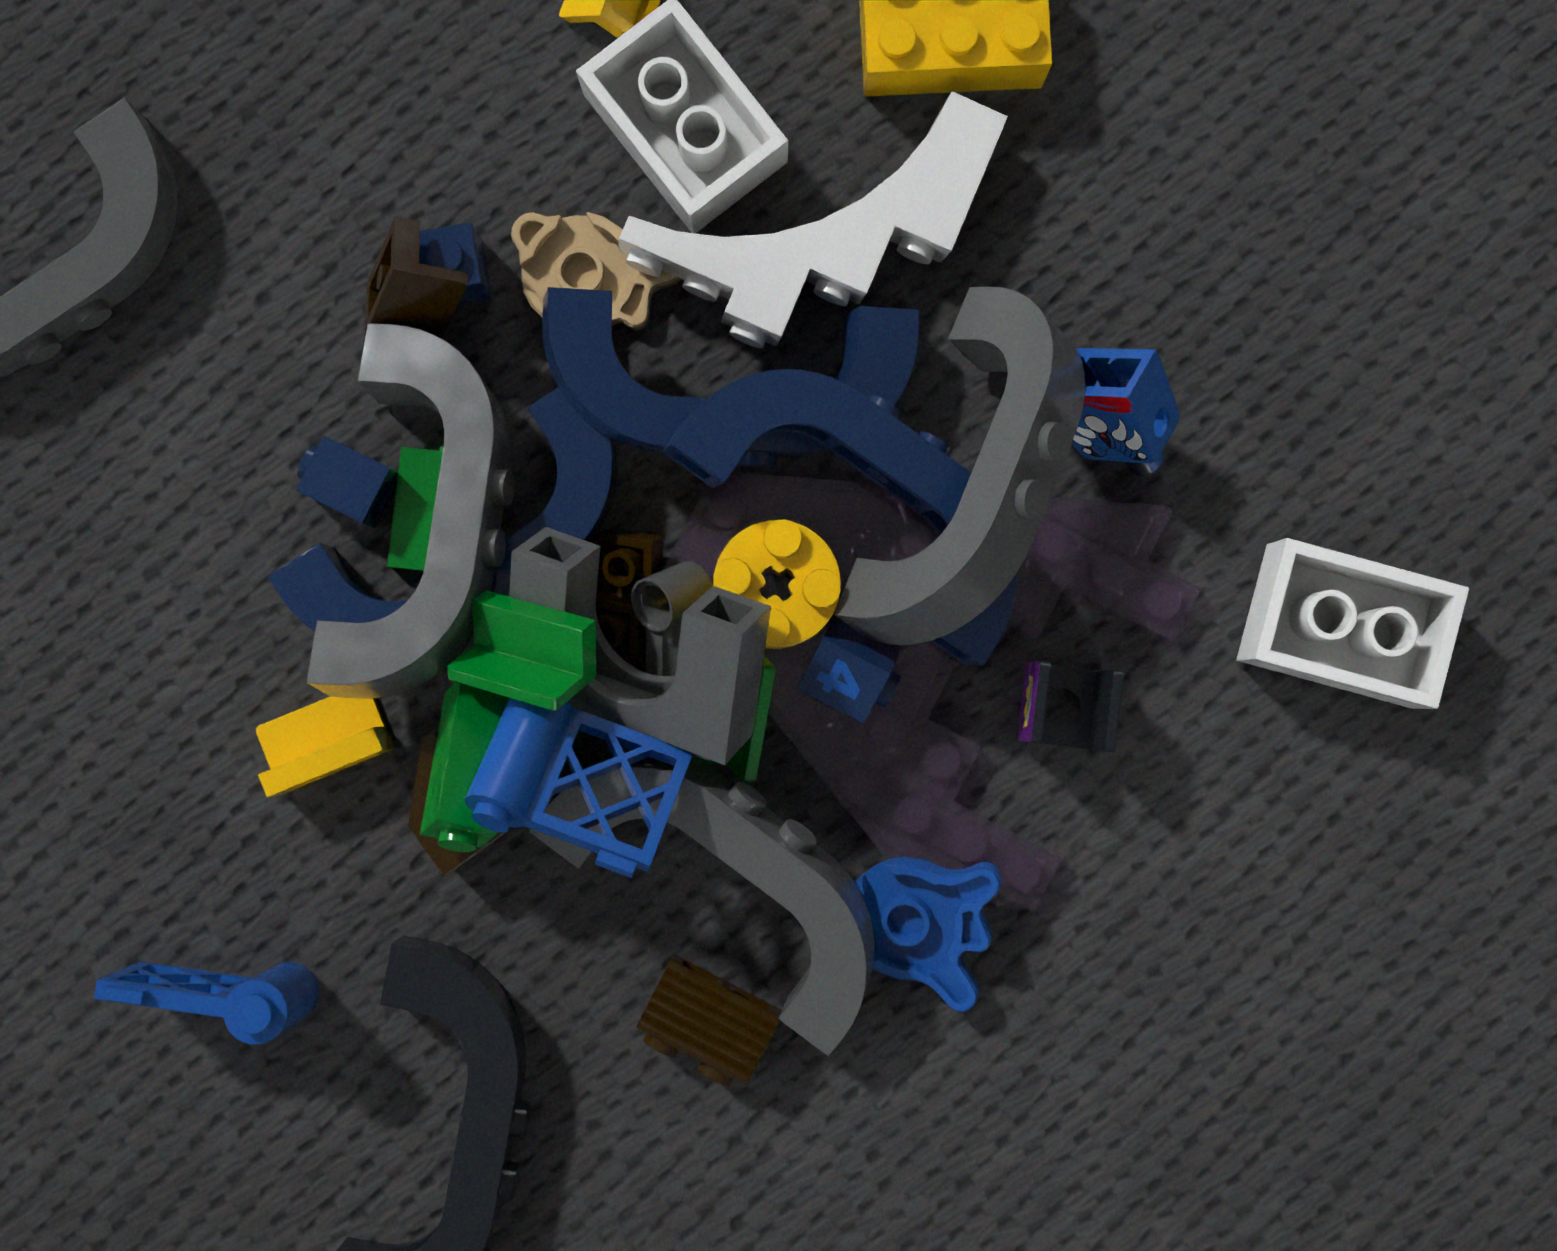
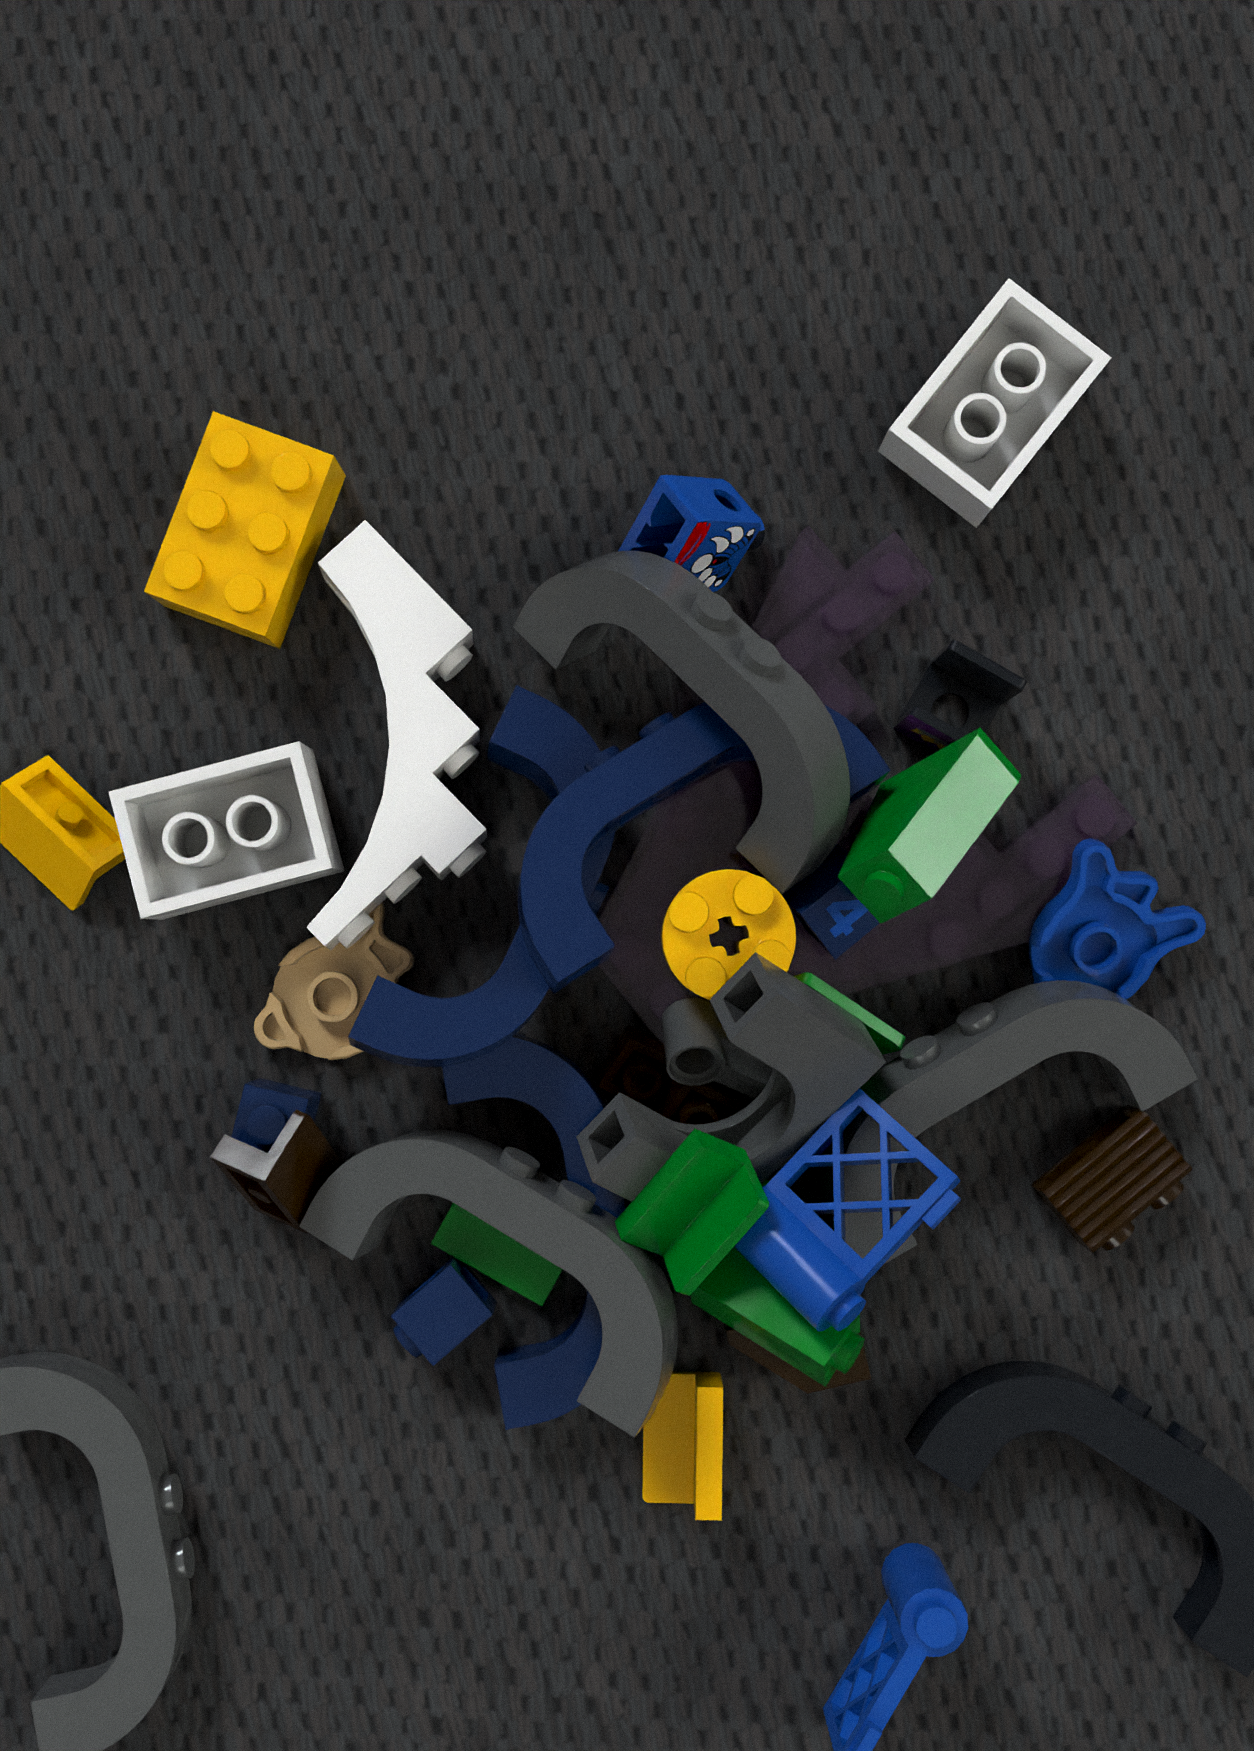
camera: 65 degrees left, 0 degrees up
none -> green slope [837,728,1021,924]

